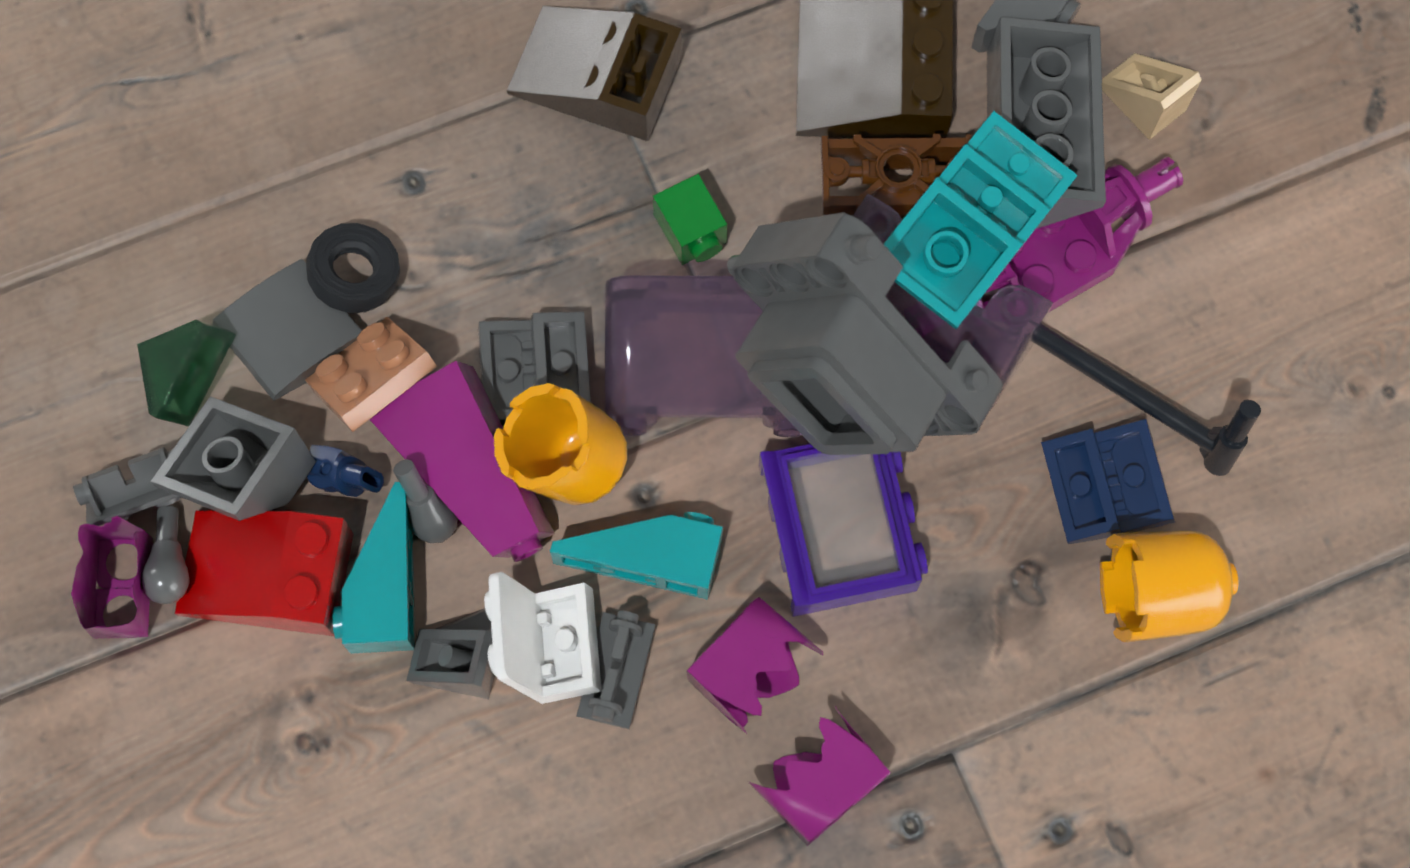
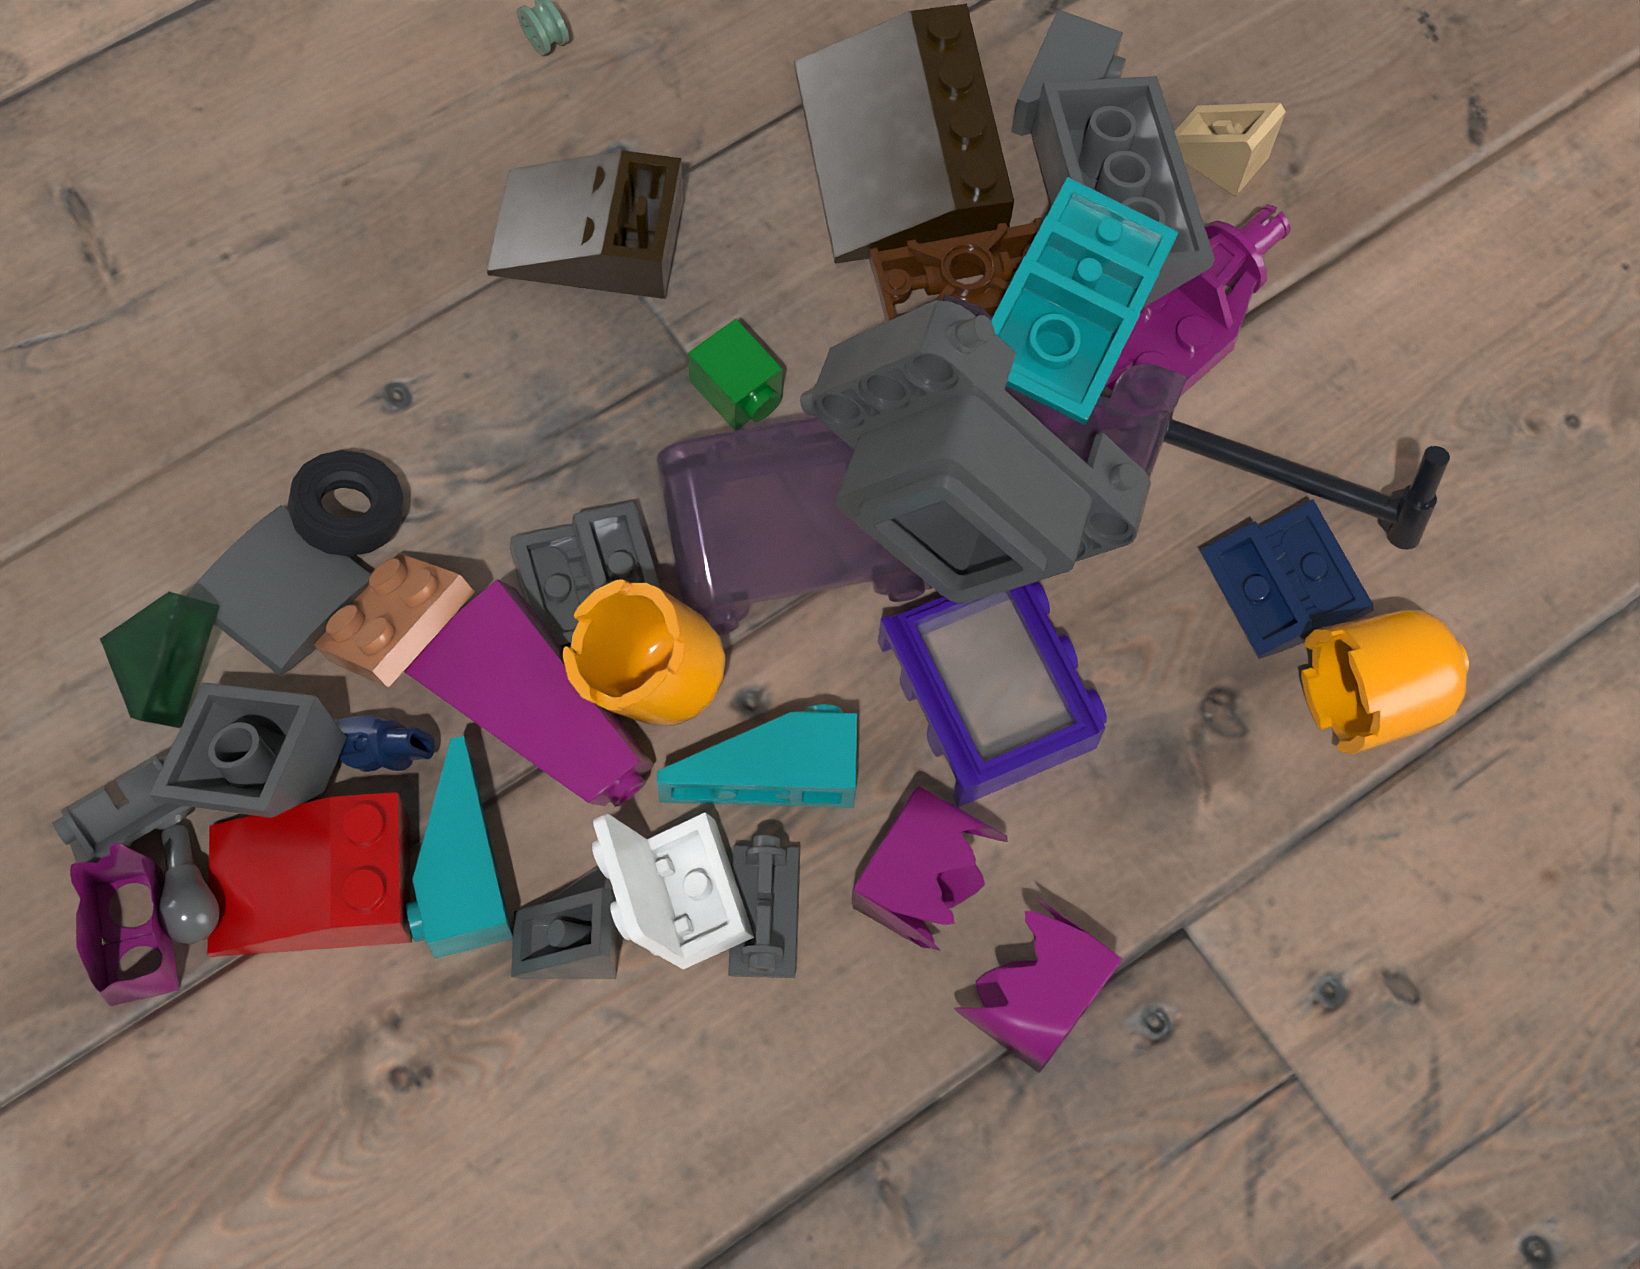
camera: 15 degrees left, 5 degrees down
dark grey piece [393,460,458,544] -> none

